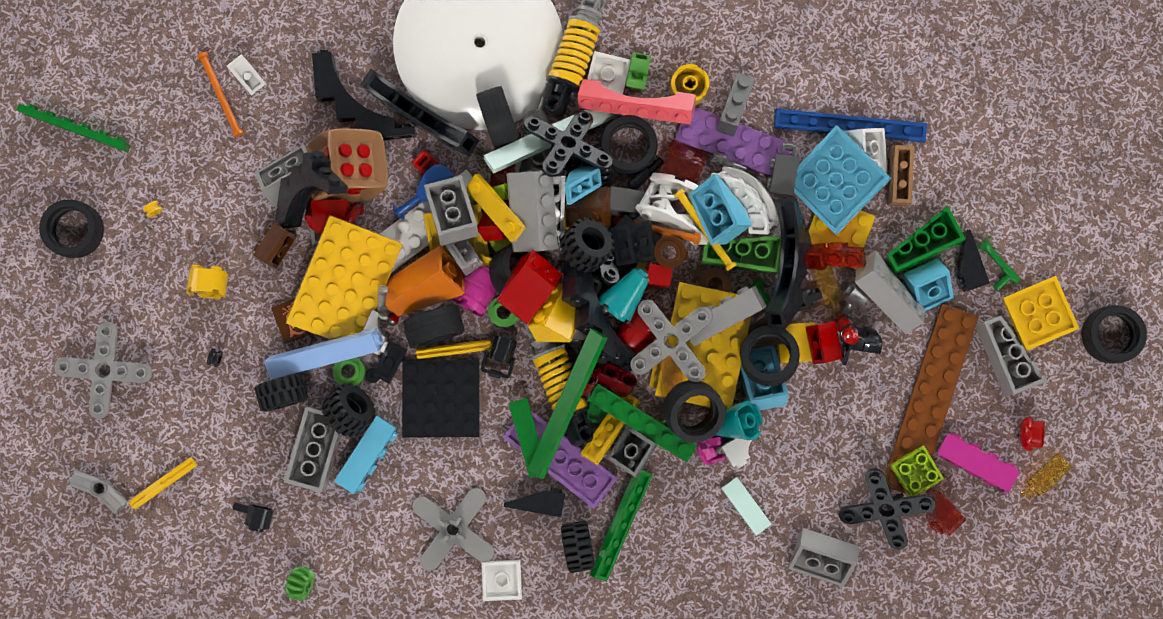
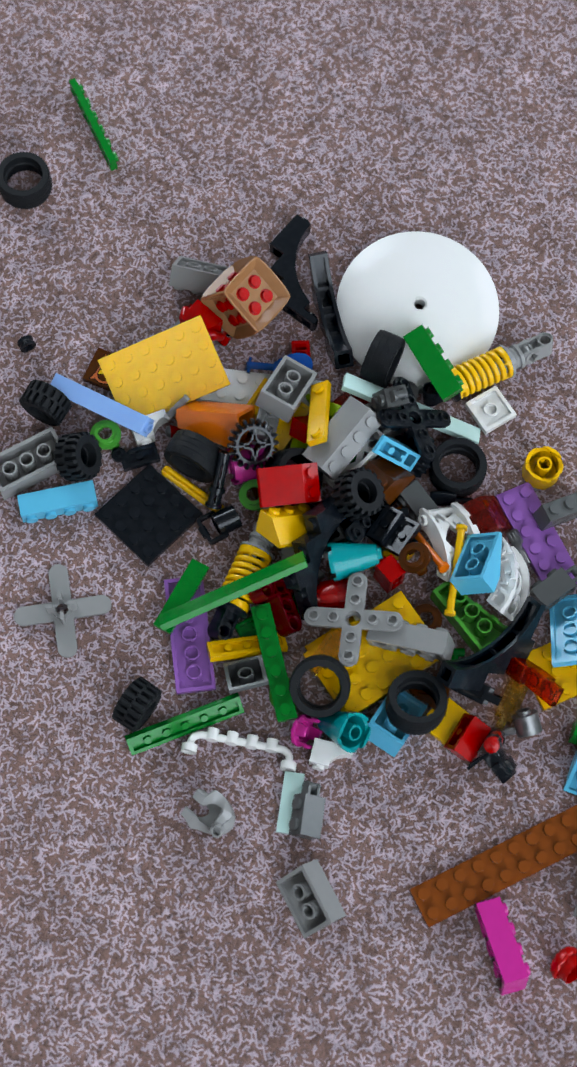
camera: 40 degrees right, 15 degrees down
yellow bush [143,200,163,218] -> none
yellow brick [186,265,229,299] -> none
orange bar [197,52,244,138] -> none
white slope [227,54,266,95] -> none
reddish brown slope [253,223,296,269] -> none
black arch [275,151,348,228] -> none
white tile [481,560,522,601] -> none
black slope [504,487,565,517] -> none
coral arch [578,79,696,125] -> none
bright green brick [626,52,651,90] -> none
black piece [839,468,936,550] -> none
light grey wedge [855,250,925,334] -> none
lime tile [890,445,944,496] -> none
clear red slope [926,489,966,536] -> none
clear yellow hinge [1021,453,1072,499] -> none
none -> white bar [180,727,297,772]
none -> light grey piece [181,789,236,838]
none -> black pin [205,450,230,510]
none -> black gear [227,418,279,470]
none -> brick [289,780,326,840]
none -> dark grey brick [371,384,410,413]
none -> green wedge [403,325,464,402]

